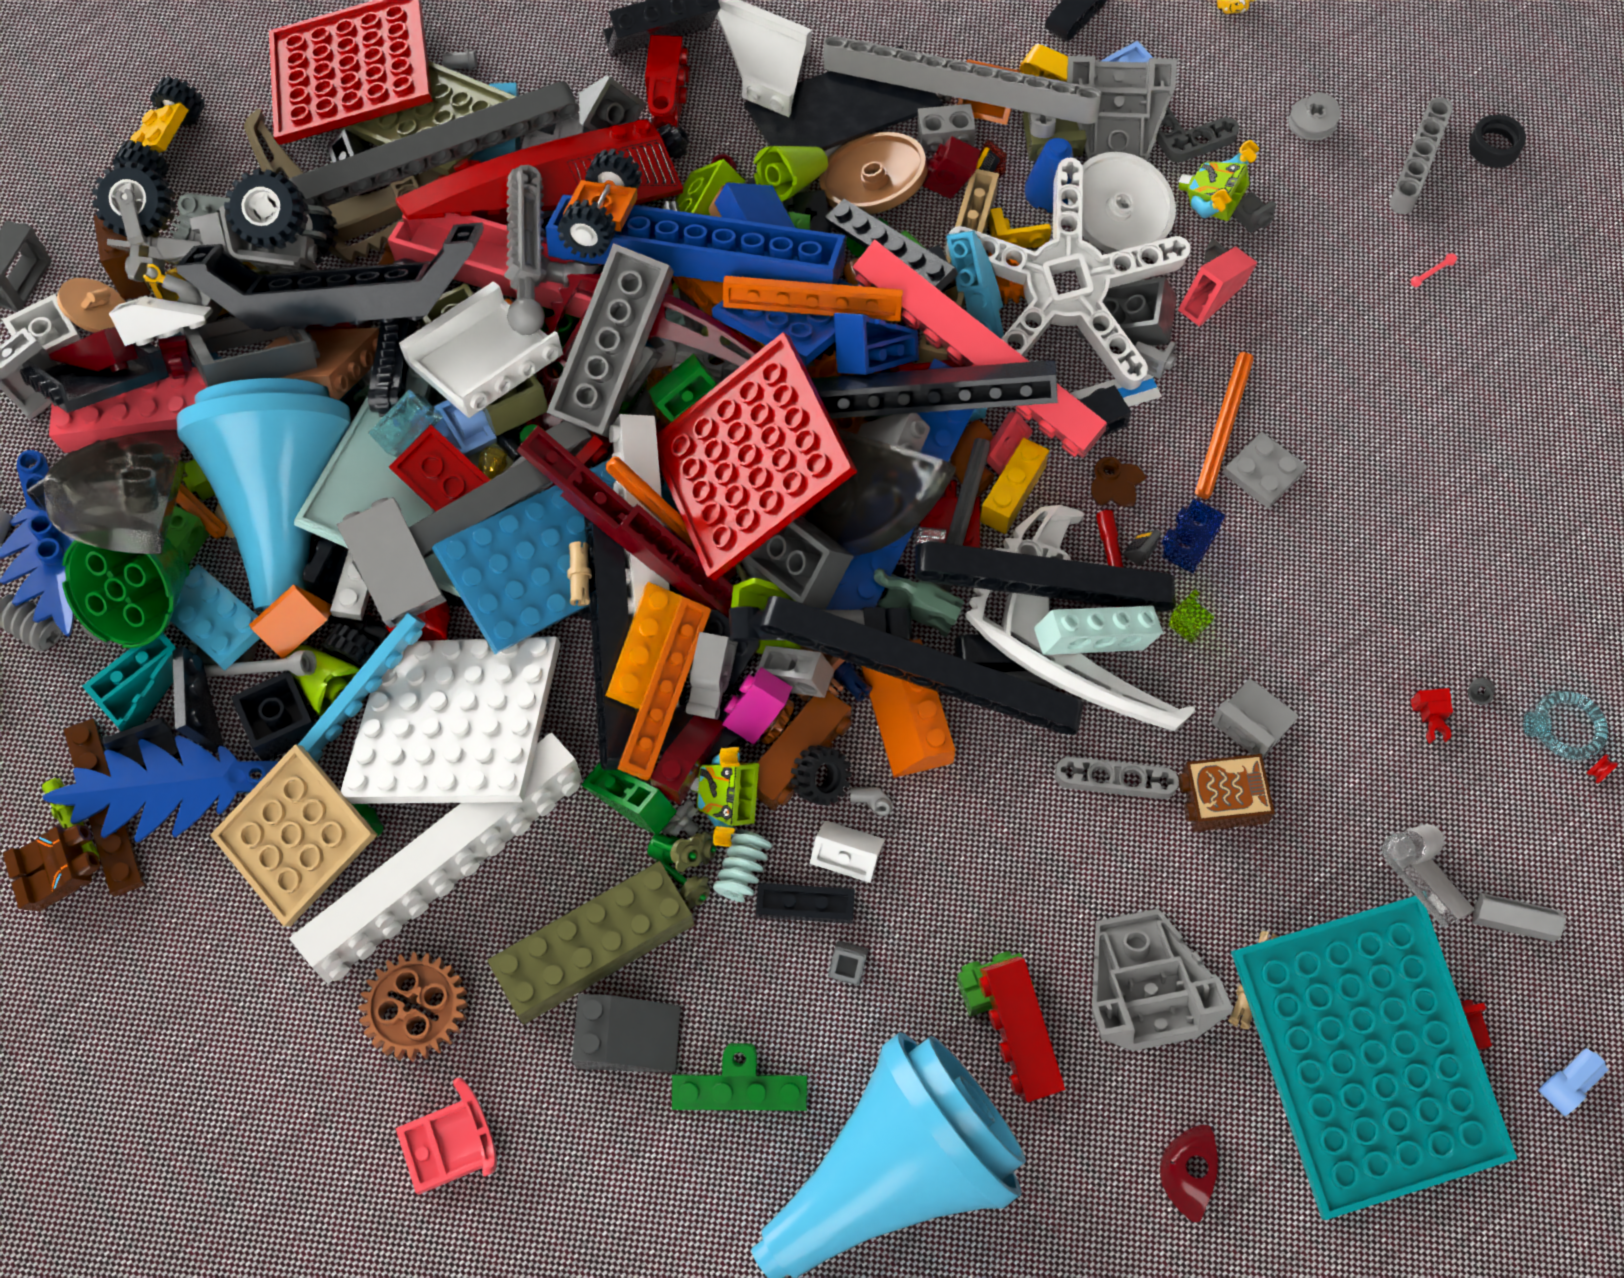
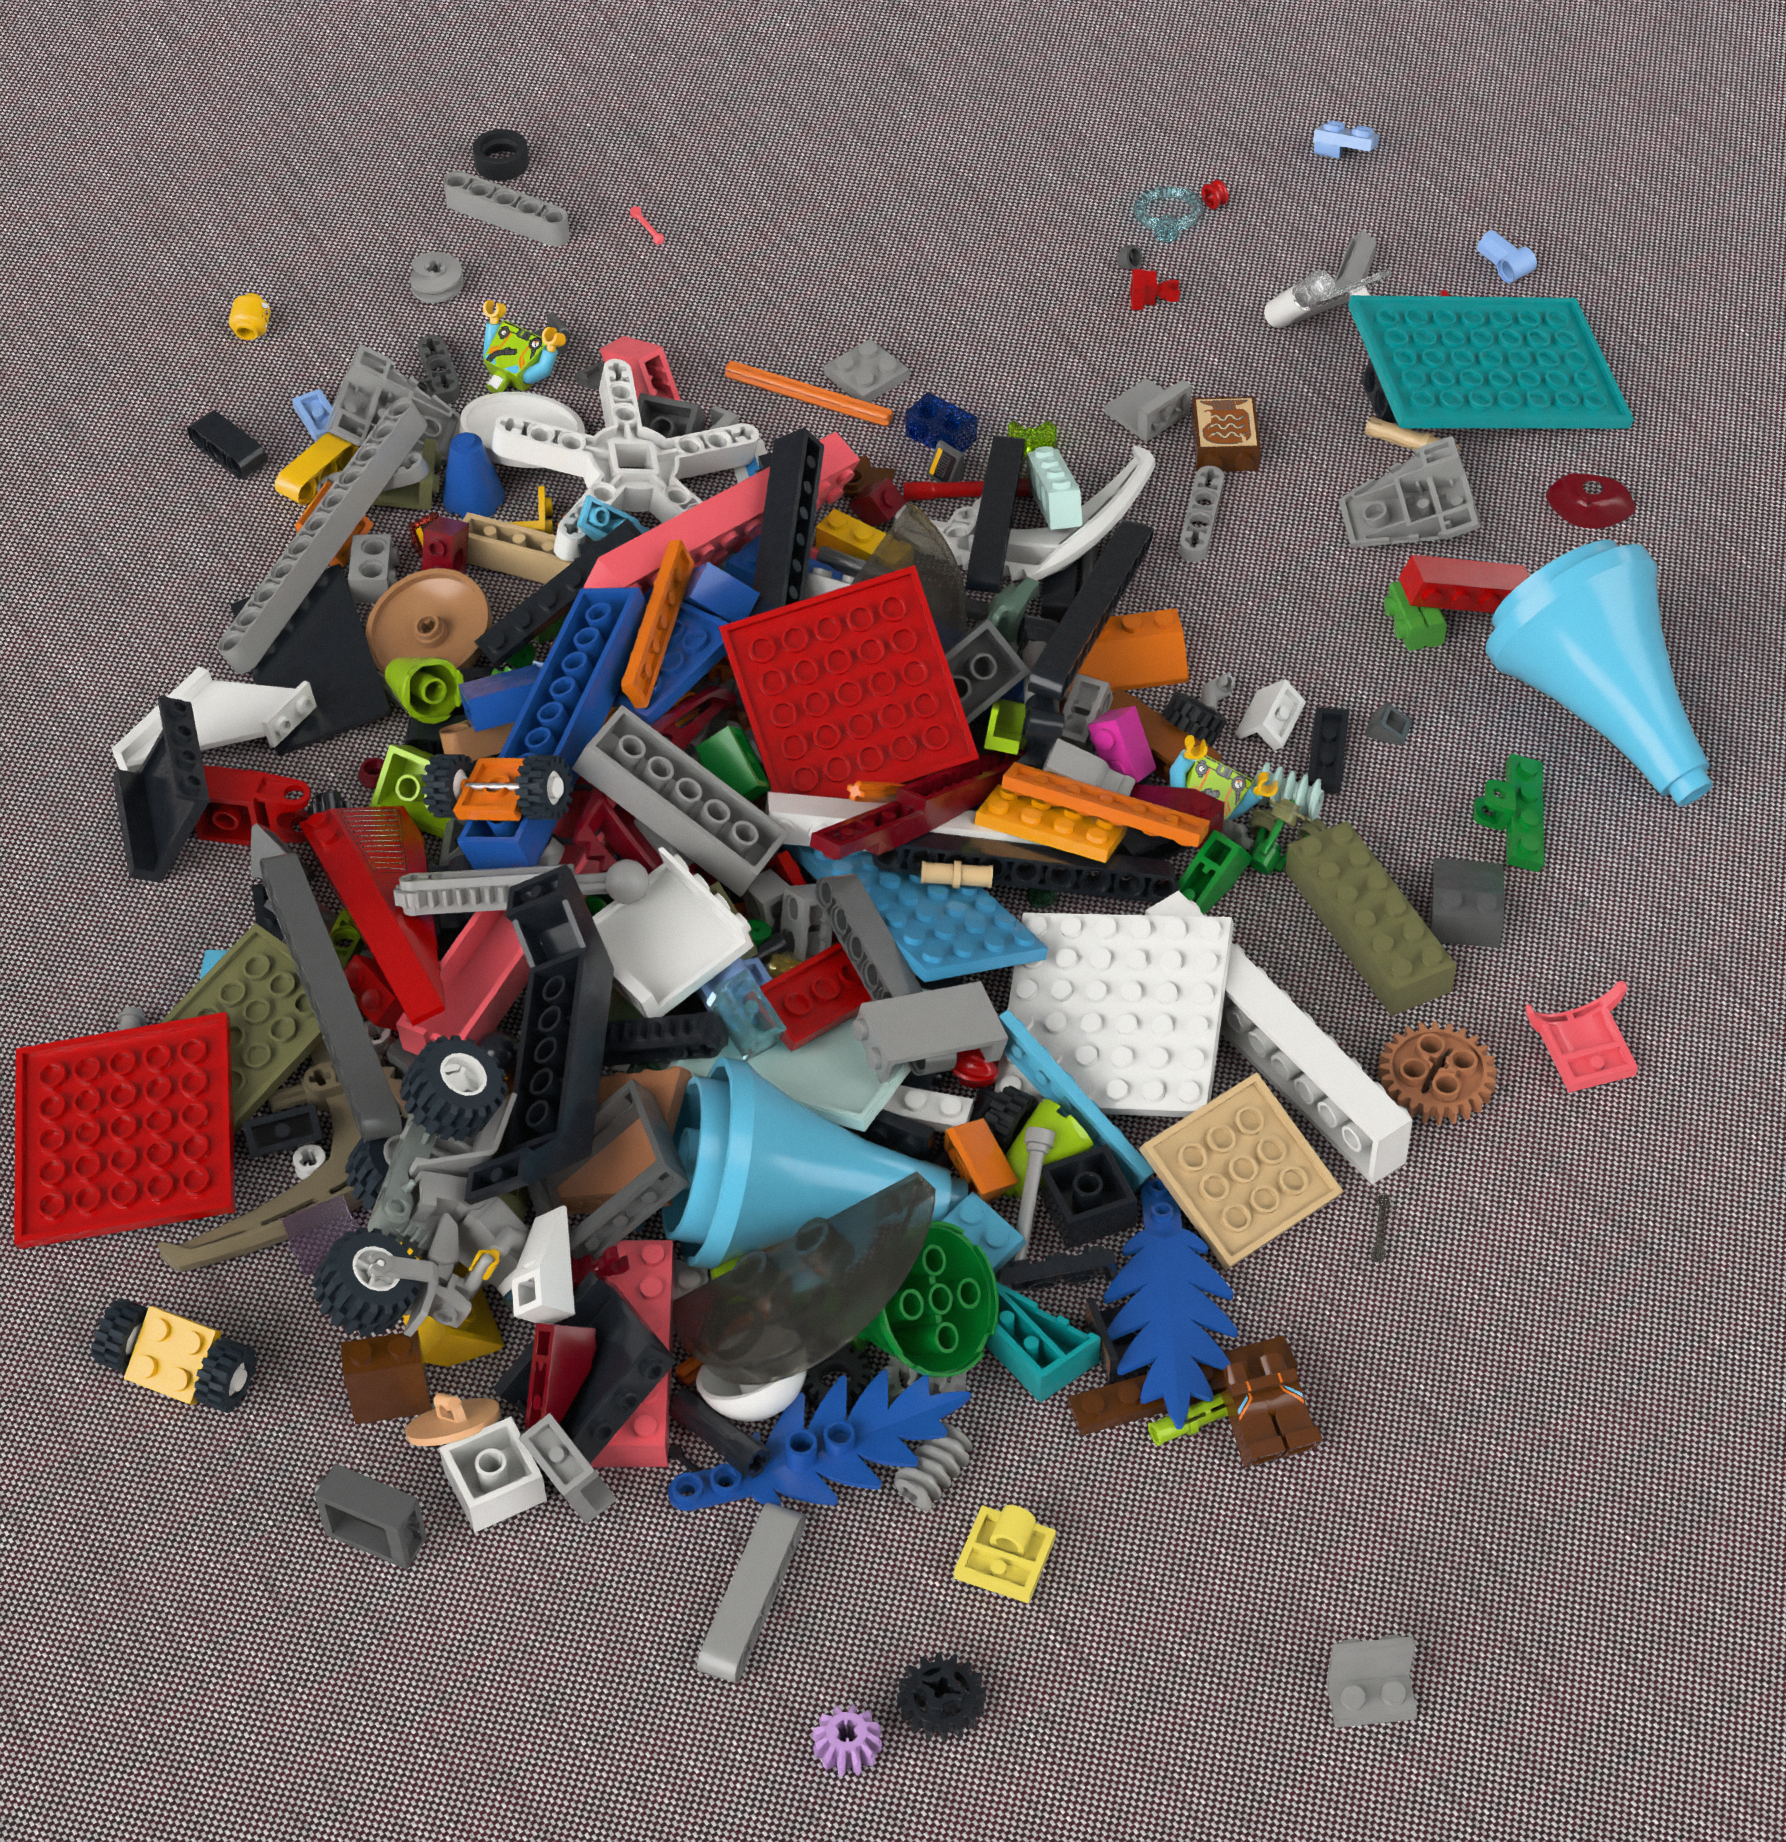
camera: 85 degrees left, 15 degrees down
none -> dark red brick [849,477,907,527]
none -> clear smoke hinge [1370,1194,1391,1263]

